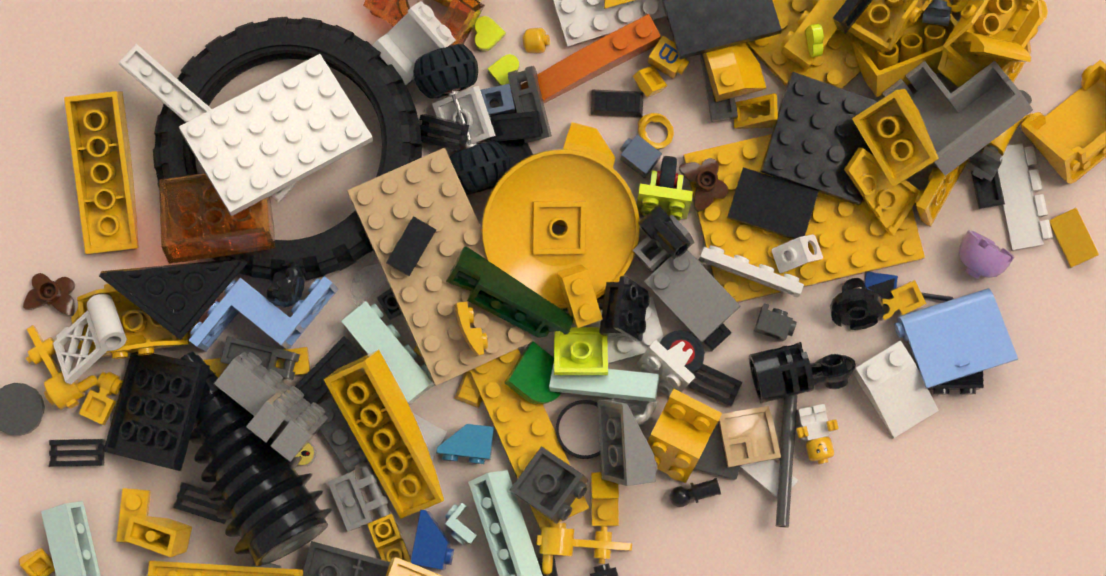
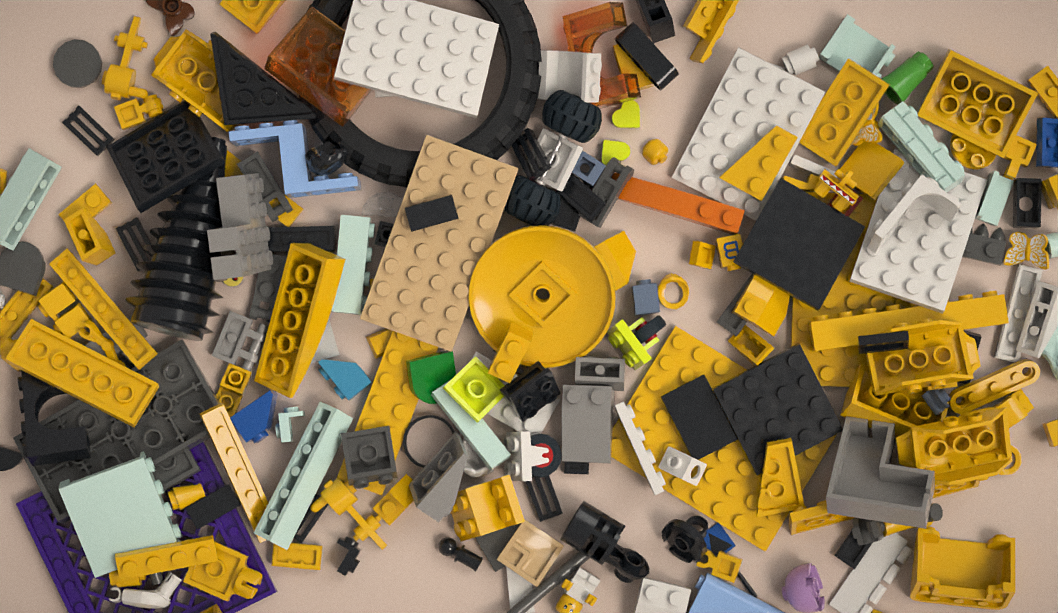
camera: 40 degrees right, 5 degrees up
white piece [53,294,127,384] -> none
dark green wedge [446,246,573,338] -> none
yellow slope [454,302,488,356] -> none
black tile [591,89,644,118] -> none
black piece [638,205,691,259] -> none
reddish brown animal [679,158,728,212] -> none
dark grey brick [754,303,797,341] -> none
neon yellow tile [805,24,824,57] -> none
yellow slope [852,89,939,187] -> none
yellow slope [958,31,1031,62] -> none

